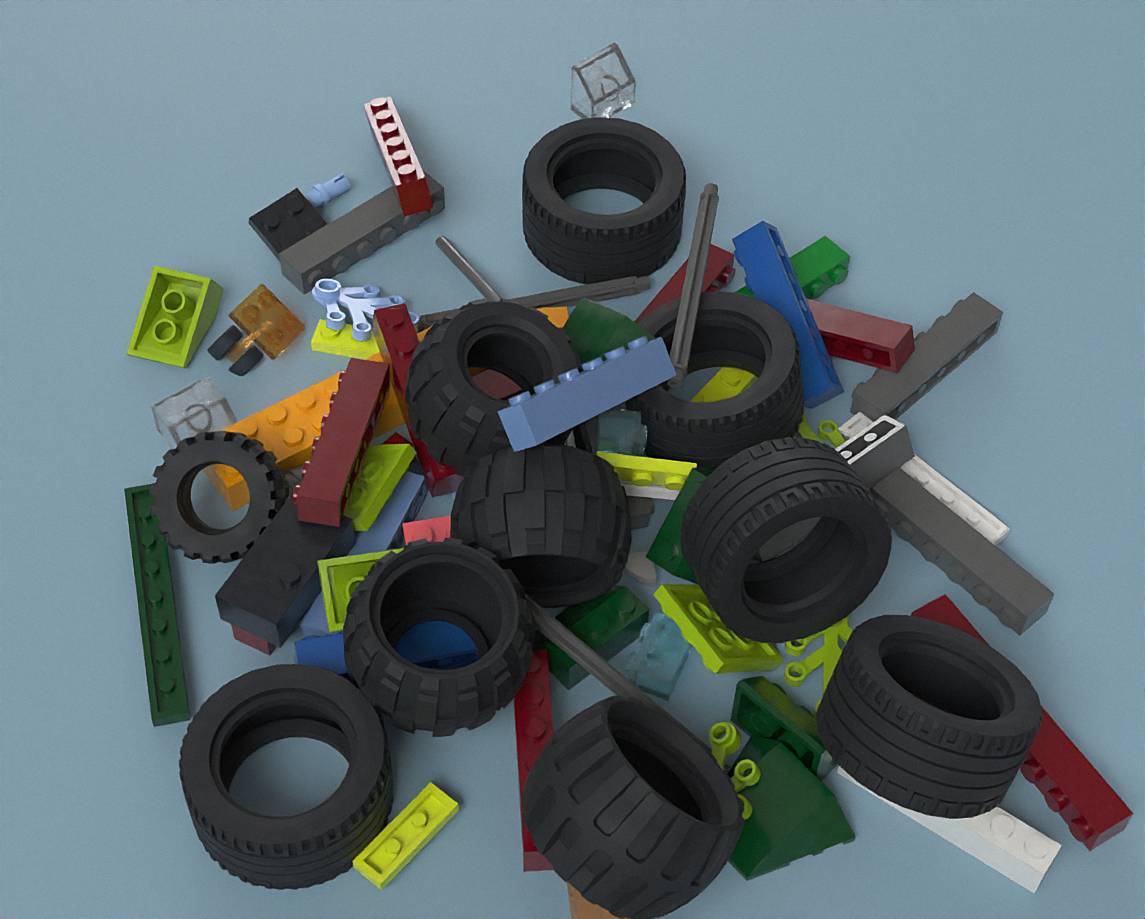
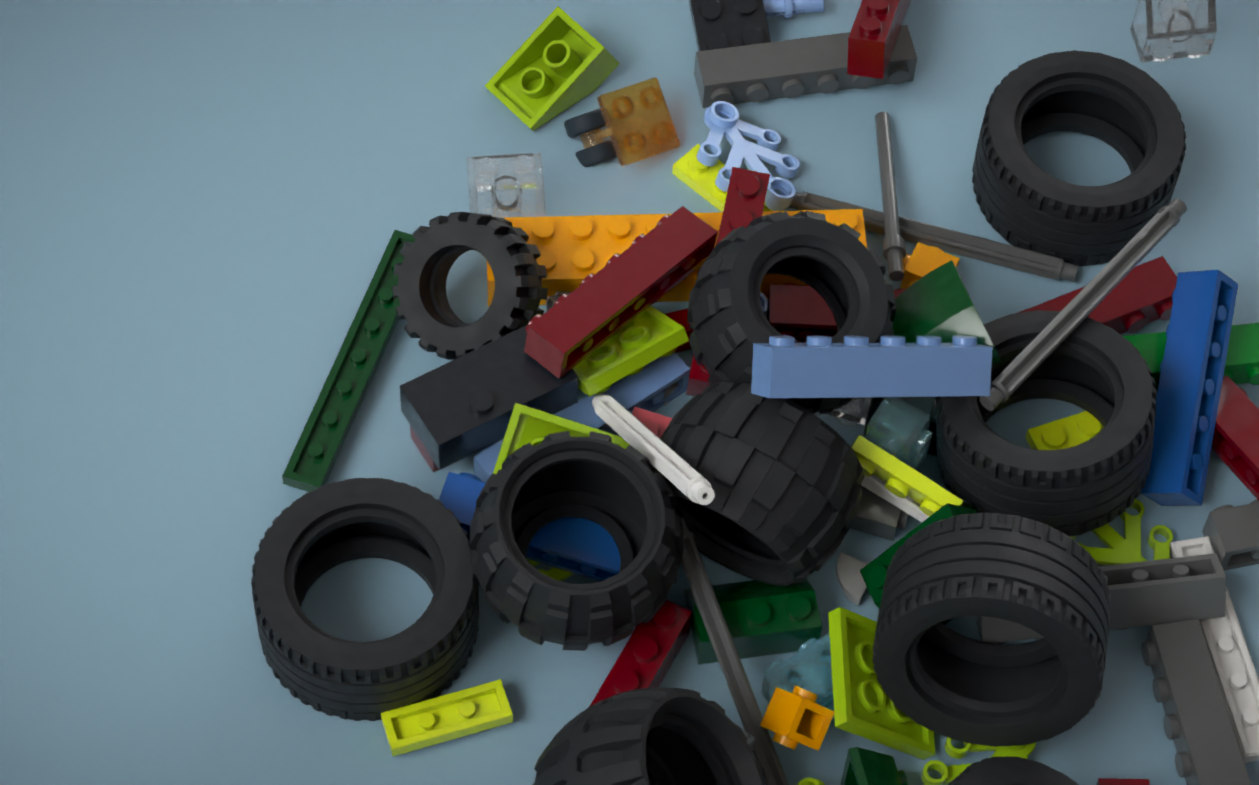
camera: 30 degrees right, 5 degrees up
none -> white piece [592,393,715,505]
none -> light orange brick [760,686,835,751]

